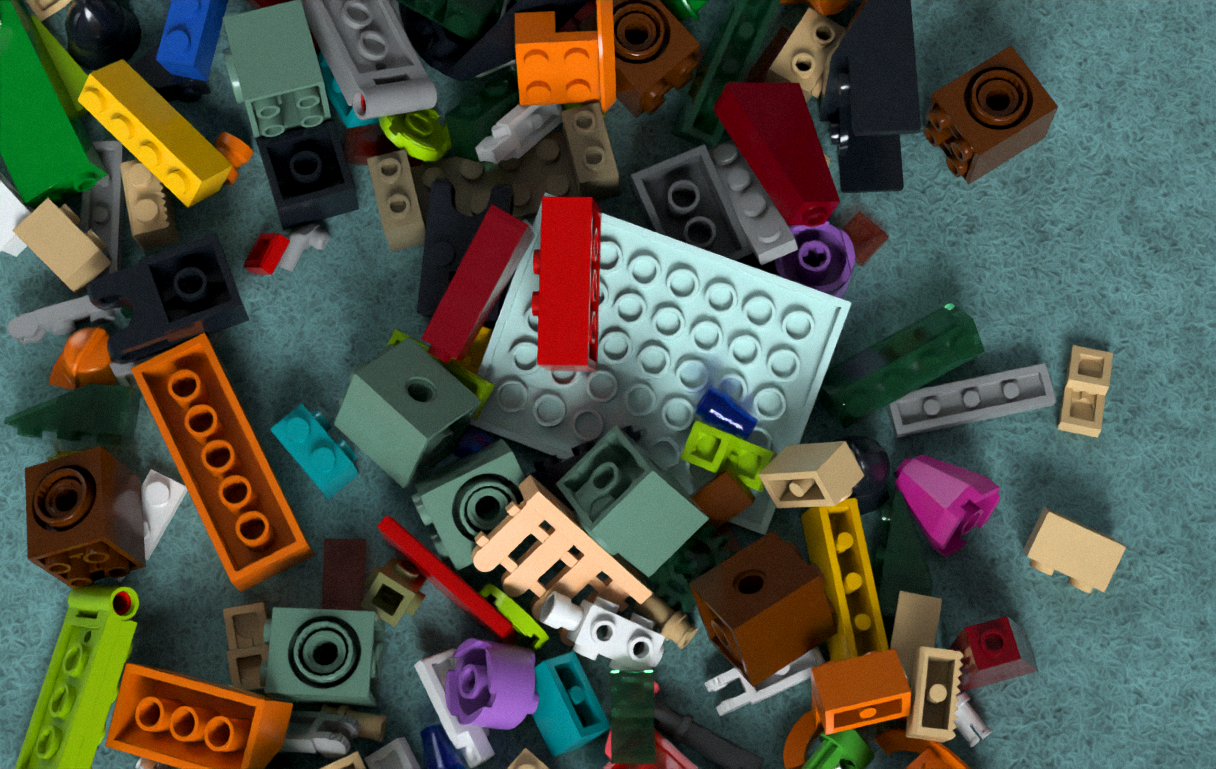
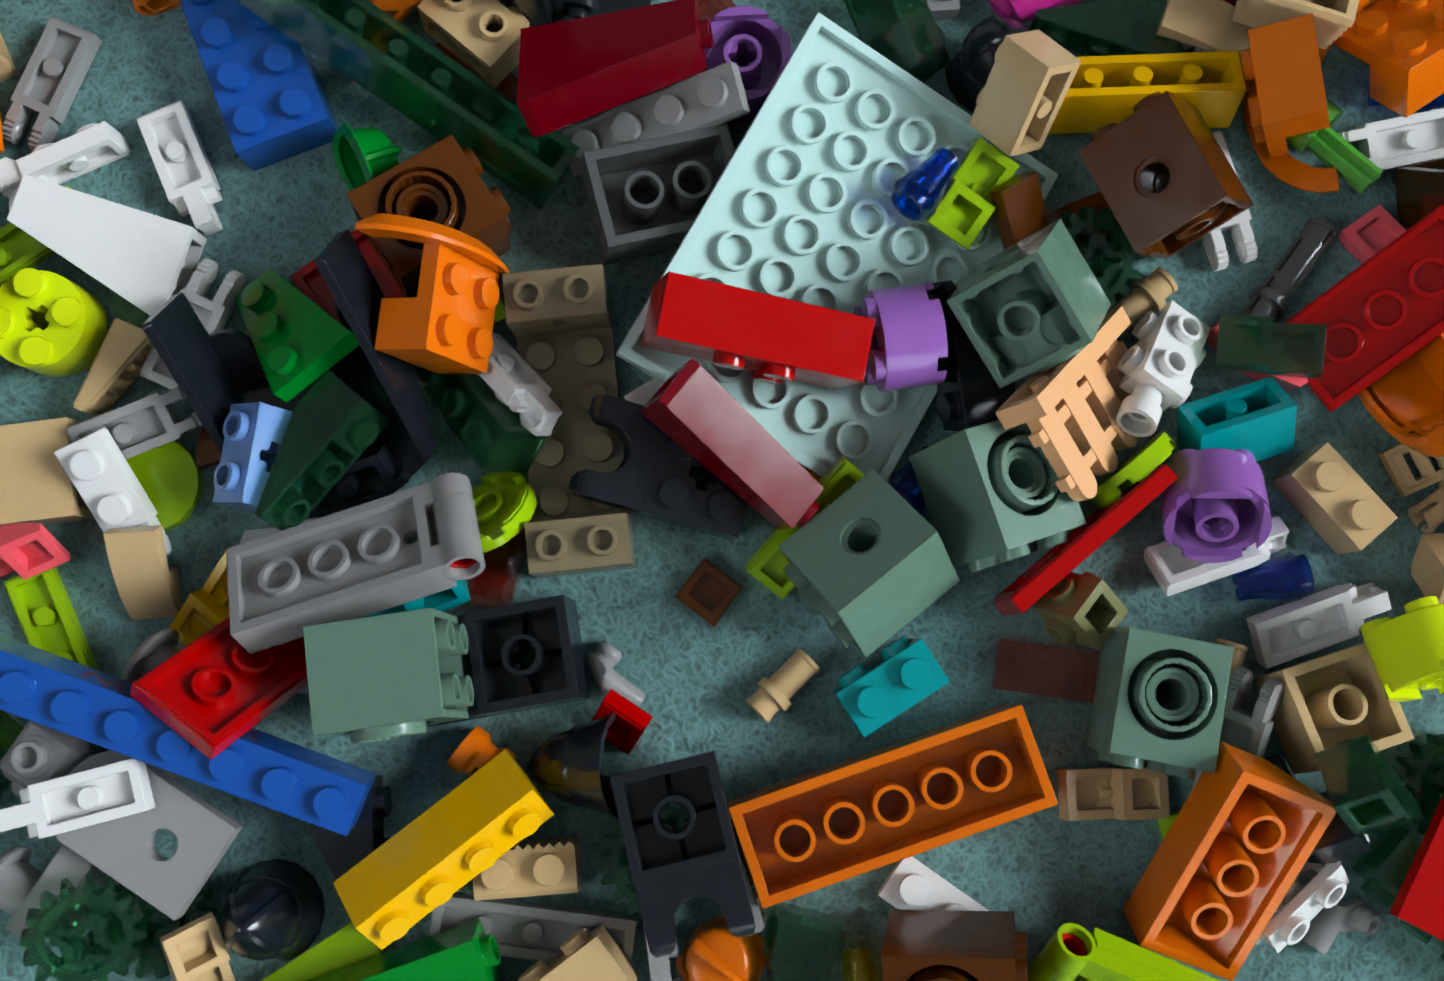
camera: 85 degrees left, 10 degrees up
none -> black helmet [527,712,619,819]
none -> reddish brown tile [675,558,743,626]
none -> tan pin [745,648,820,723]
none -> medium lavender brick [854,282,948,392]

